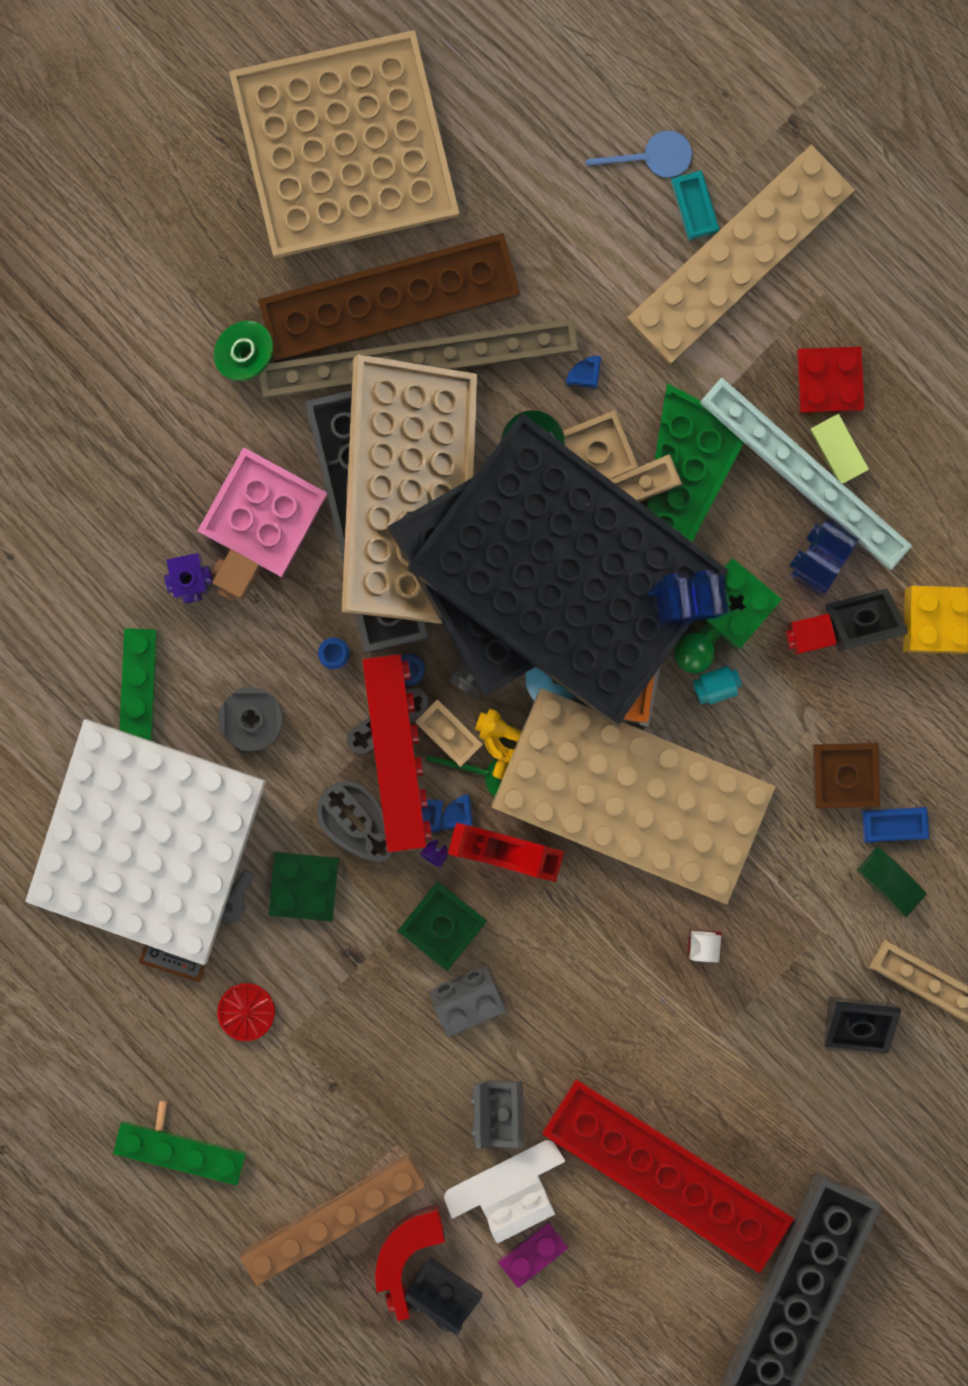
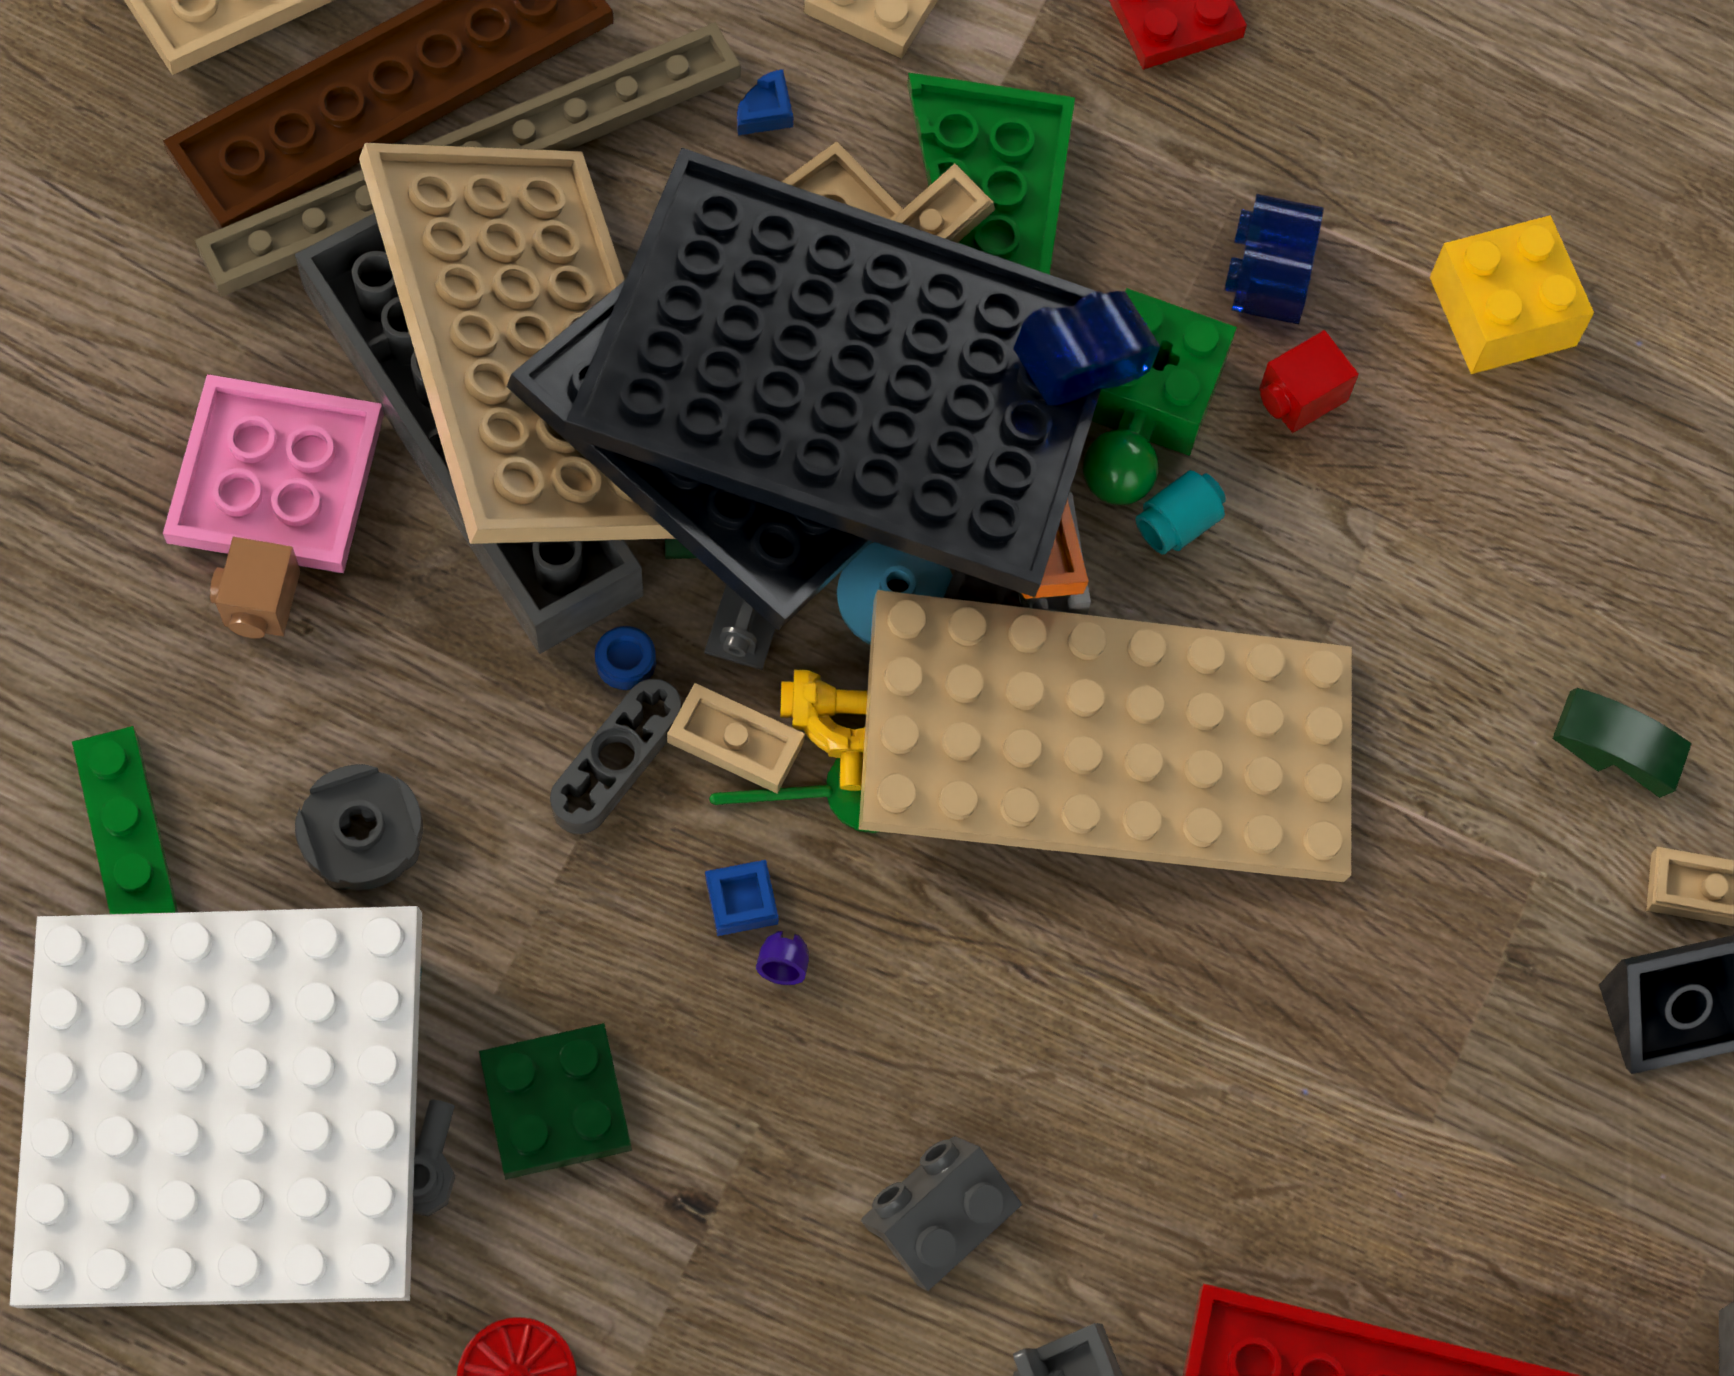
camera: 25 degrees left, 20 degrees down
tile [139,945,207,982] -> none
dark purple brick [164,553,213,604] -> none
green dish [213,320,273,381] -> none
dark grey piece [317,781,393,862] -> none
blue plate [318,637,350,669] -> none
red brick [362,654,432,852] -> none
dark green plate [397,880,487,971] -> none
blue tile [441,794,473,830] -> none
red arch [448,822,565,882] -> none
white leg [687,929,722,962] -> none
light aqua tile [699,377,912,570] -> none
yellowish green tile [809,414,869,484] -> none
reddish brown plate [812,743,880,809] -> none
pearl dark grey slope [826,588,908,652] -> none
blue tile [862,807,929,843] -> none

